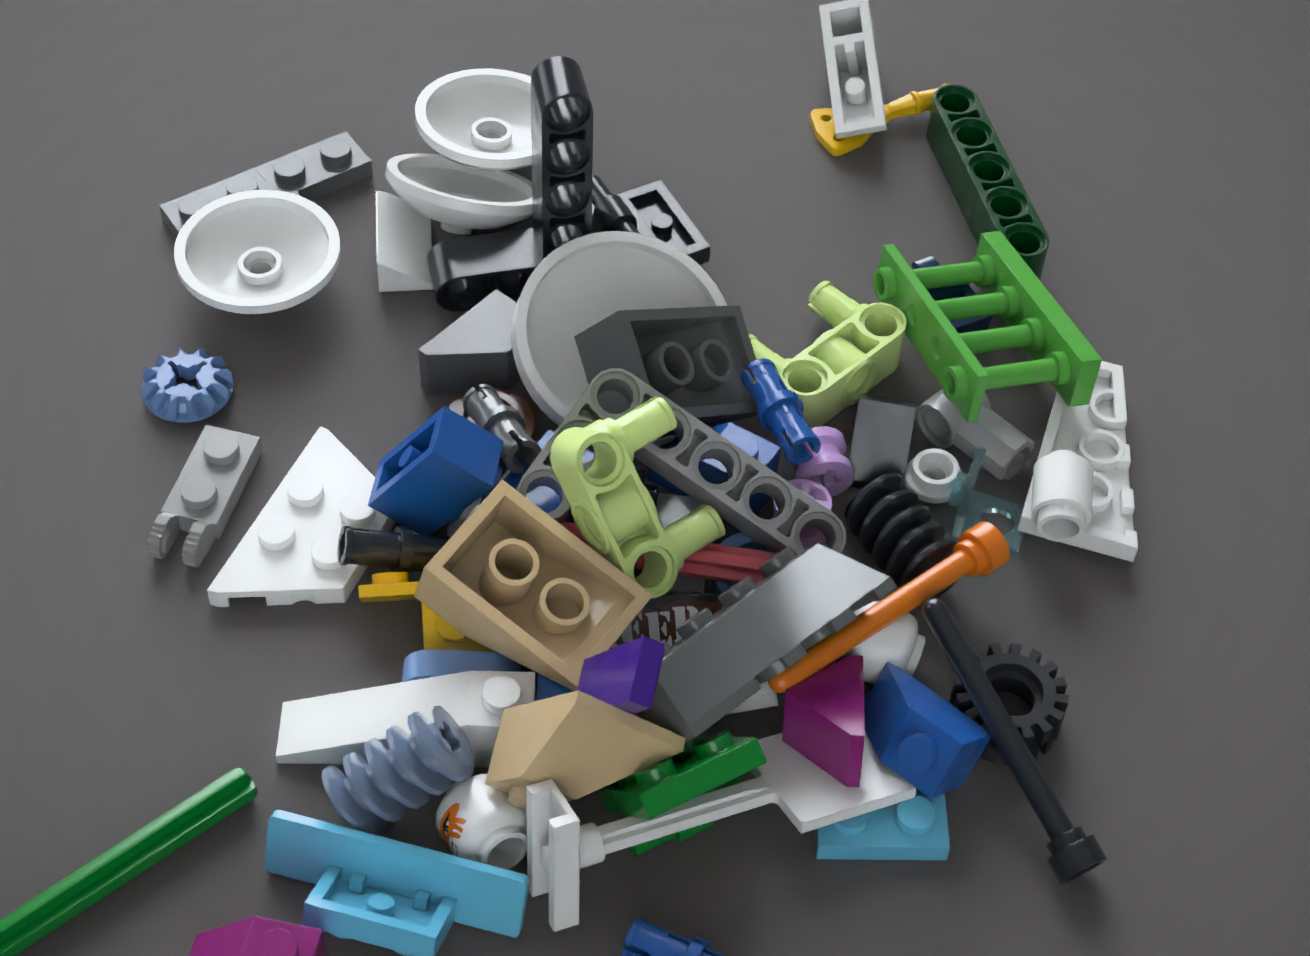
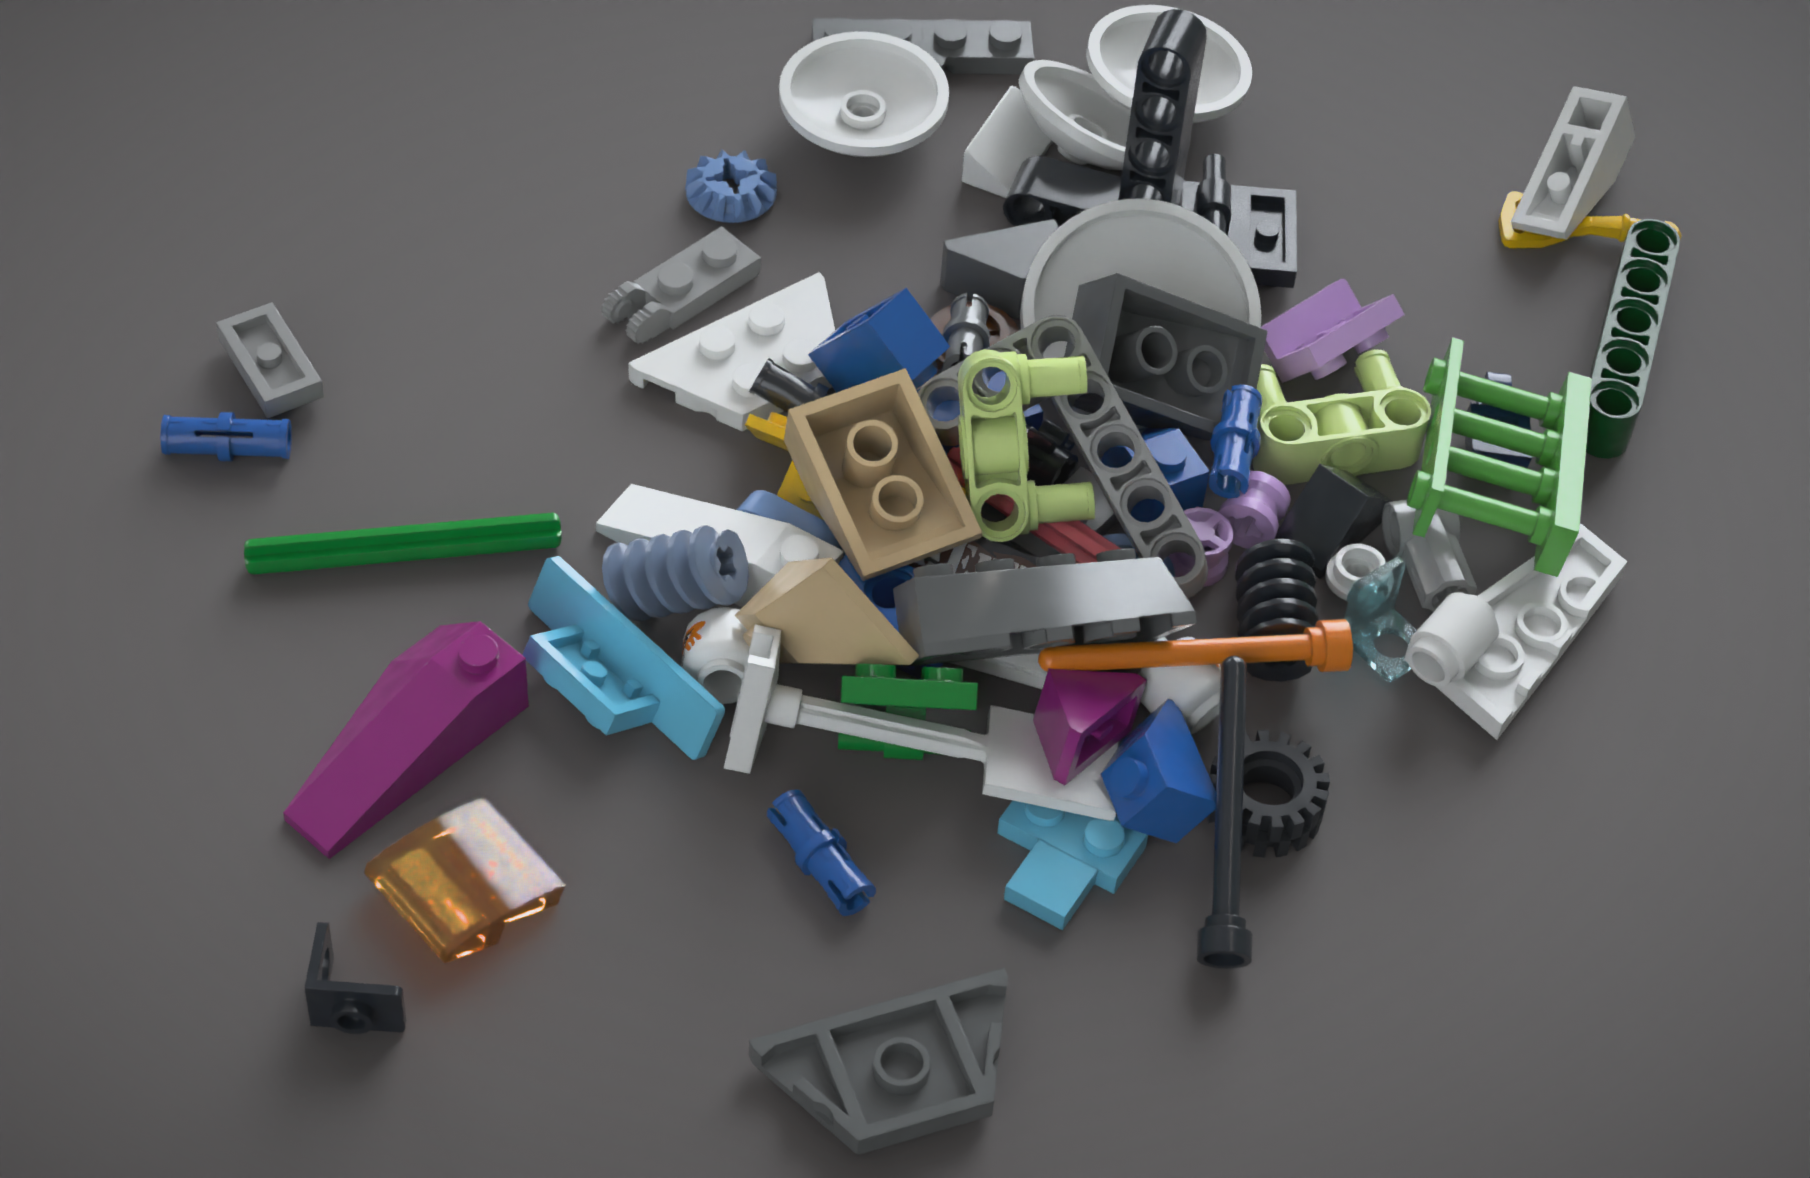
camera: 30 degrees right, 0 degrees up
dark purple tile [577,636,665,714] -> none
none -> medium azure tile [1004,839,1098,930]
none -> lavender bracket [1261,279,1405,383]

